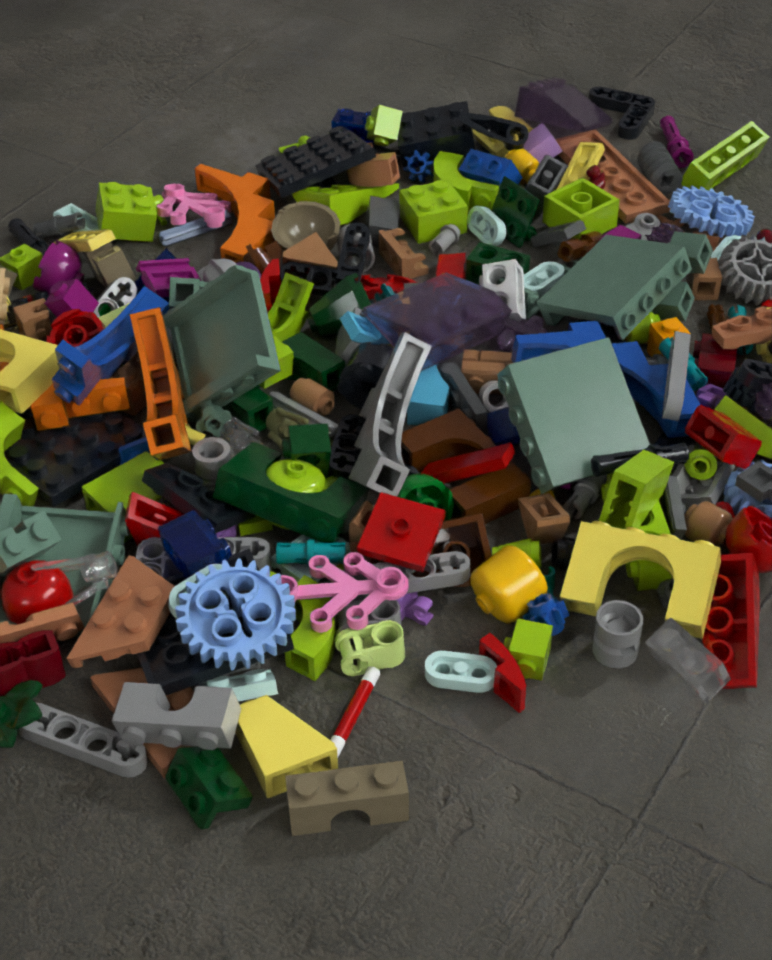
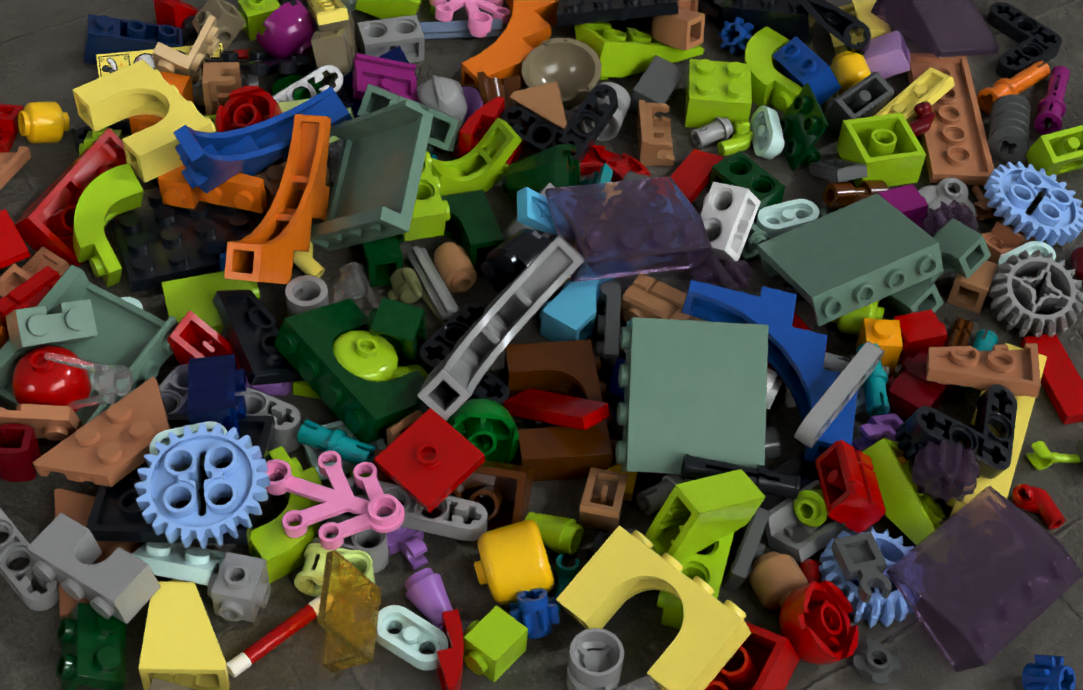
camera: 20 degrees right, 5 degrees up
magenta brick [44,278,99,317] -> none
sand green plate [196,405,232,437] -> none
none -> light grey brick [207,552,271,623]
none -> clear yellow bracket [318,550,381,673]
none -> light grey brick [357,15,425,63]
none -> medium lavender cone [404,568,453,630]
none -> lime arm [717,120,753,157]
none -> red brick [893,309,947,365]
none -> orange pin [977,61,1050,114]

